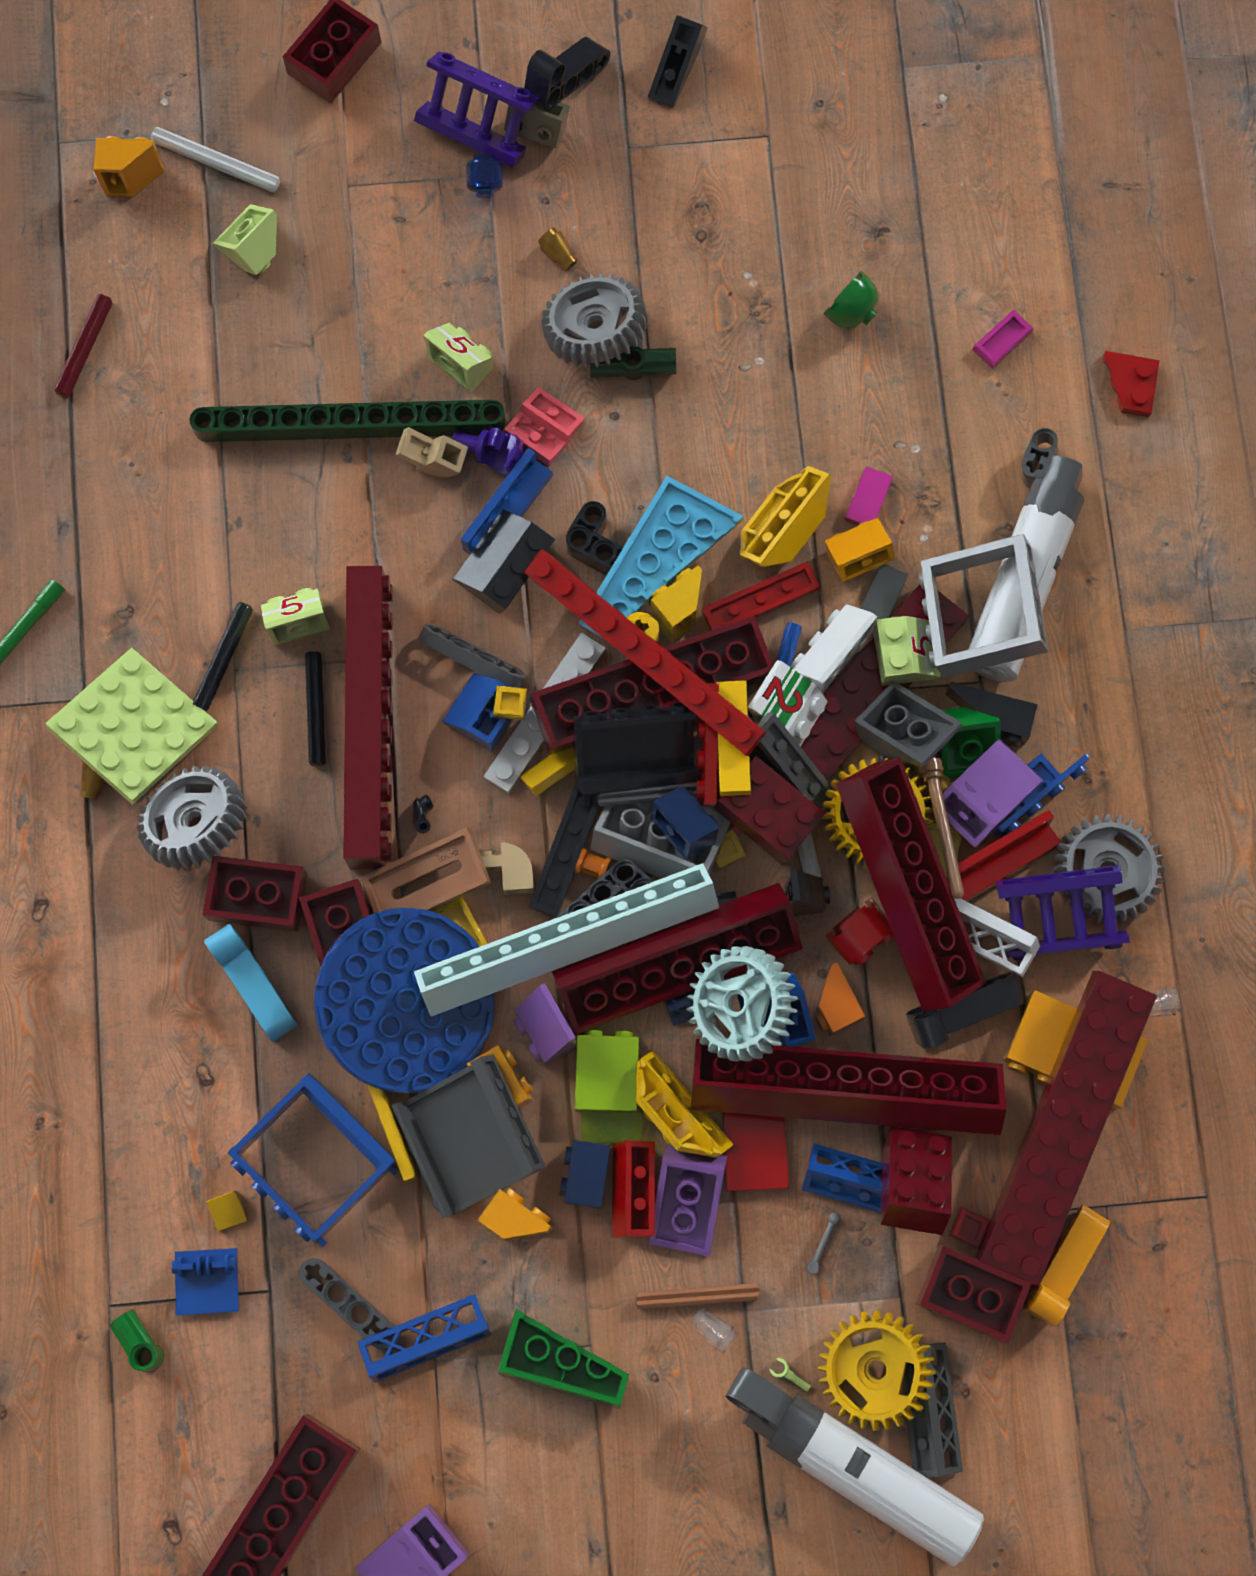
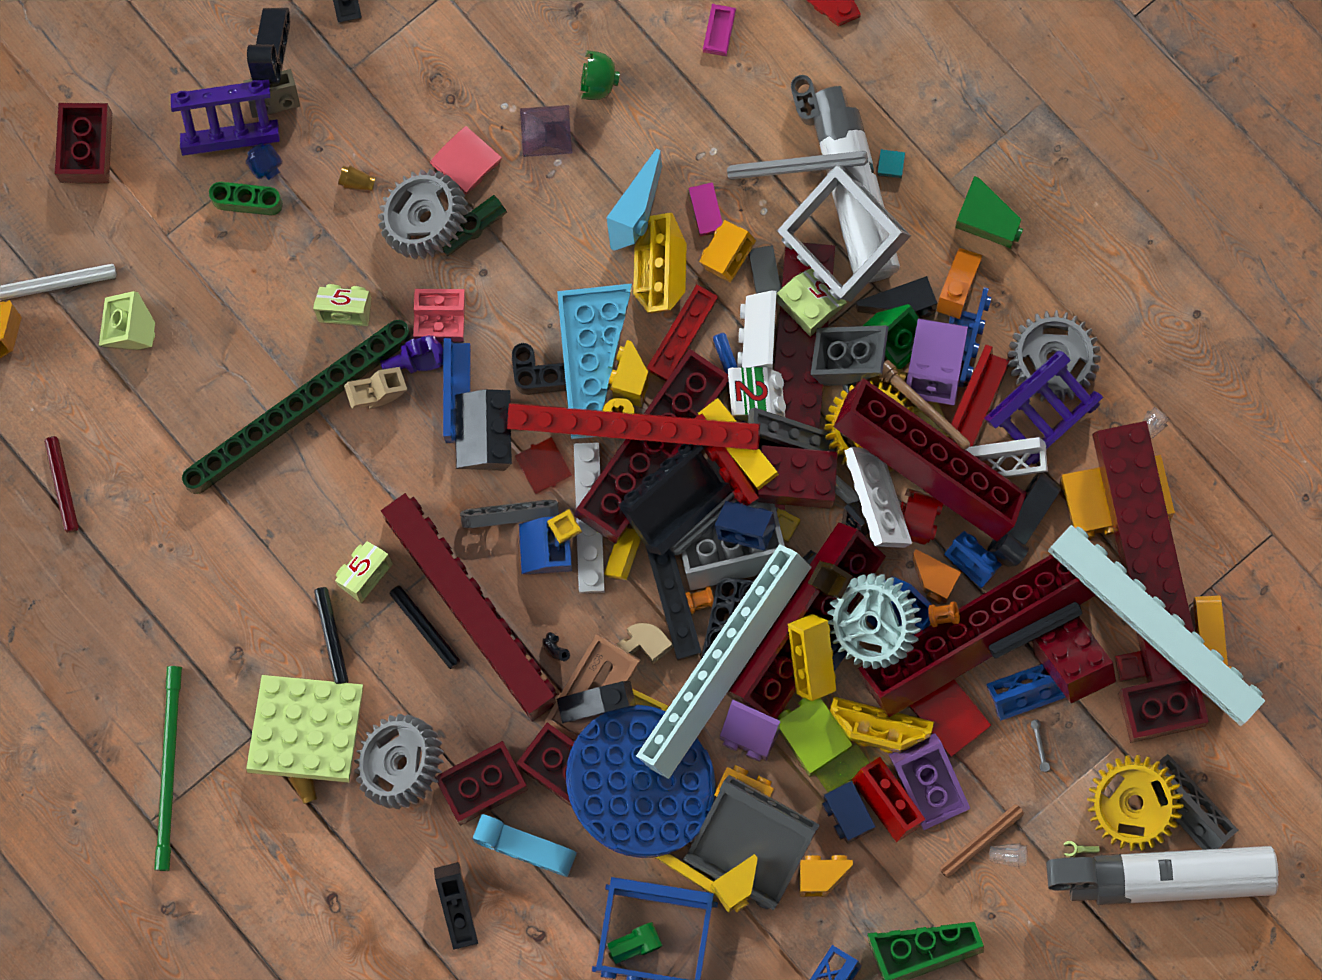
camera: 30 degrees left, 0 degrees up
none -> green beam [209,182,283,215]
none -> coral slope [430,126,502,195]
none -> black slope [434,862,478,950]
none -> clear red piece [515,437,572,495]
none -> clear purple slope [520,105,572,157]
none -> black slope [557,681,636,724]
none -> medium azure wedge [606,149,662,251]
none -> green piece [607,922,663,965]
none -> yellow slope [711,854,758,913]
none -> light grey axle [727,151,868,180]
none -> yellow brick [788,614,836,701]
none -> dark brown panel [808,561,853,599]
none -> white plate [845,447,912,548]
none -> teal tile [877,149,905,178]
none -> orange bush [928,601,959,628]
none -> orange slope [936,248,983,319]
none -> blue bracket [944,531,1002,588]
none -> green slope [955,176,1023,248]
none -> black axle [989,602,1082,659]
none -> light aqua brick [1048,525,1265,726]

